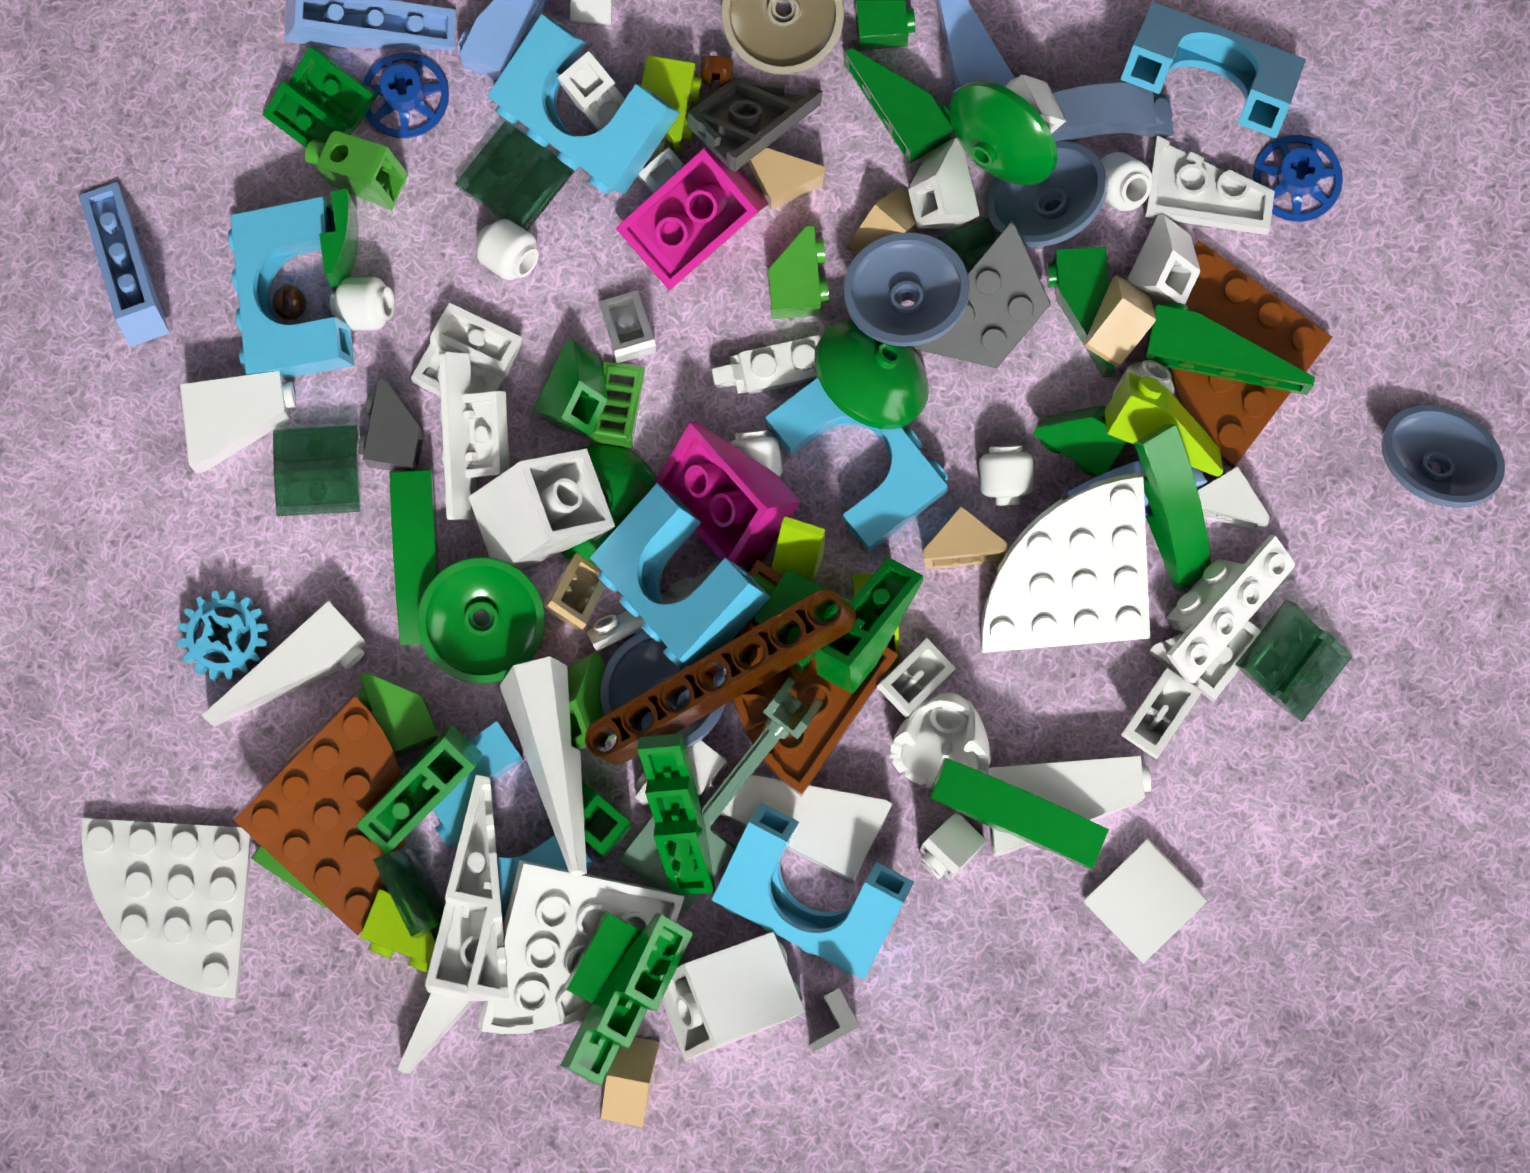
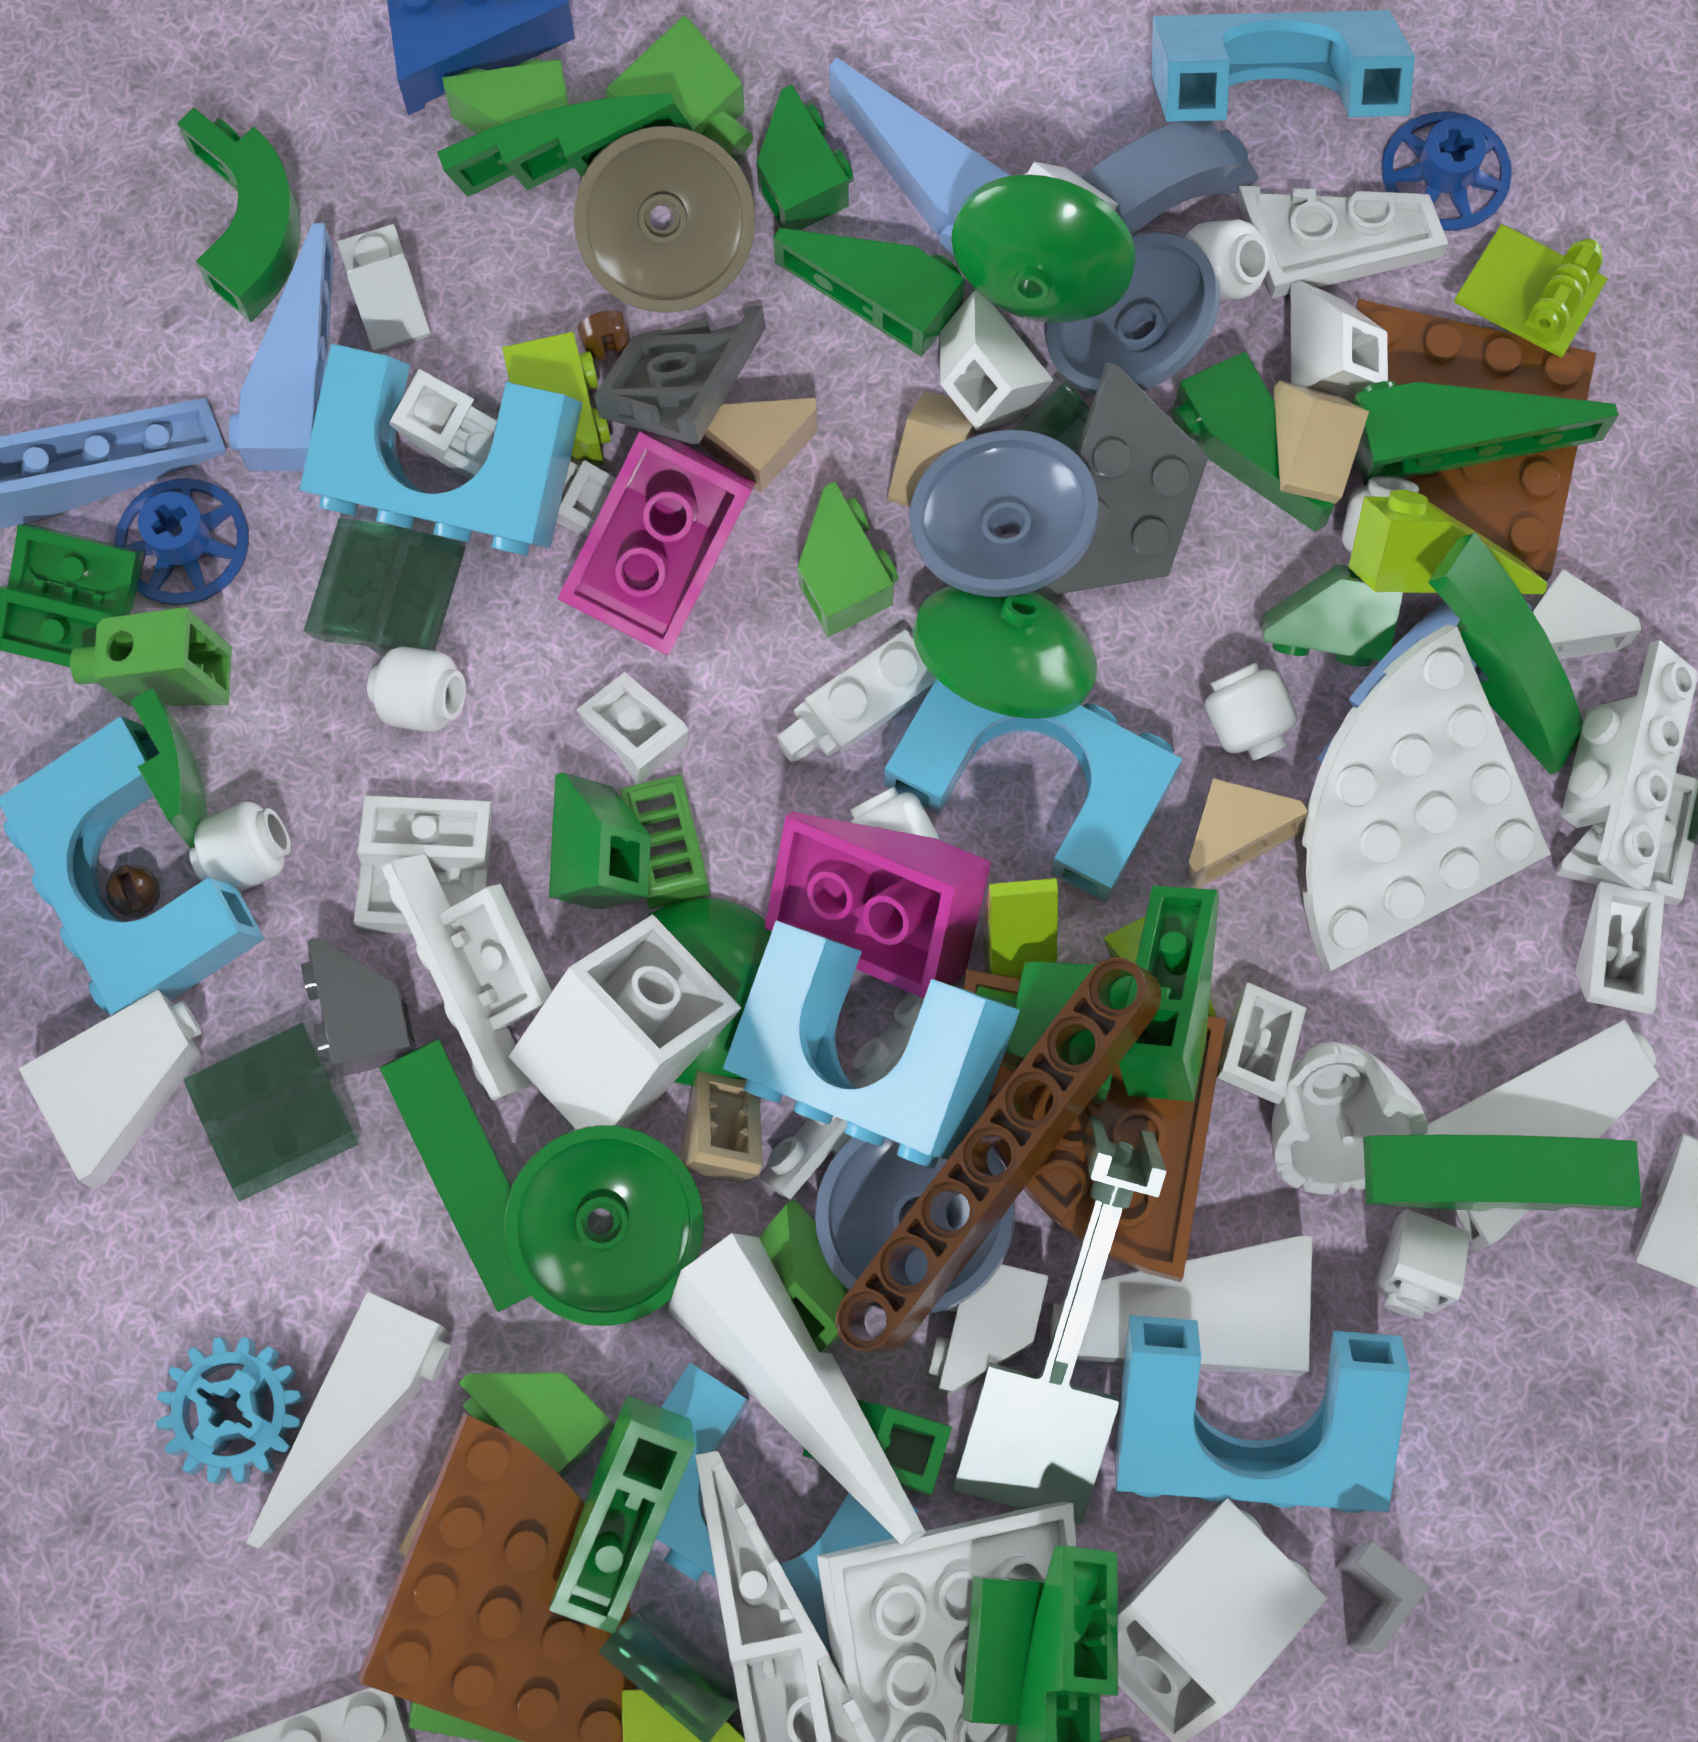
camera: 25 degrees left, 5 degrees down
green slope [637,733,715,895] -> none
none -> lime hinge [1453,224,1609,358]

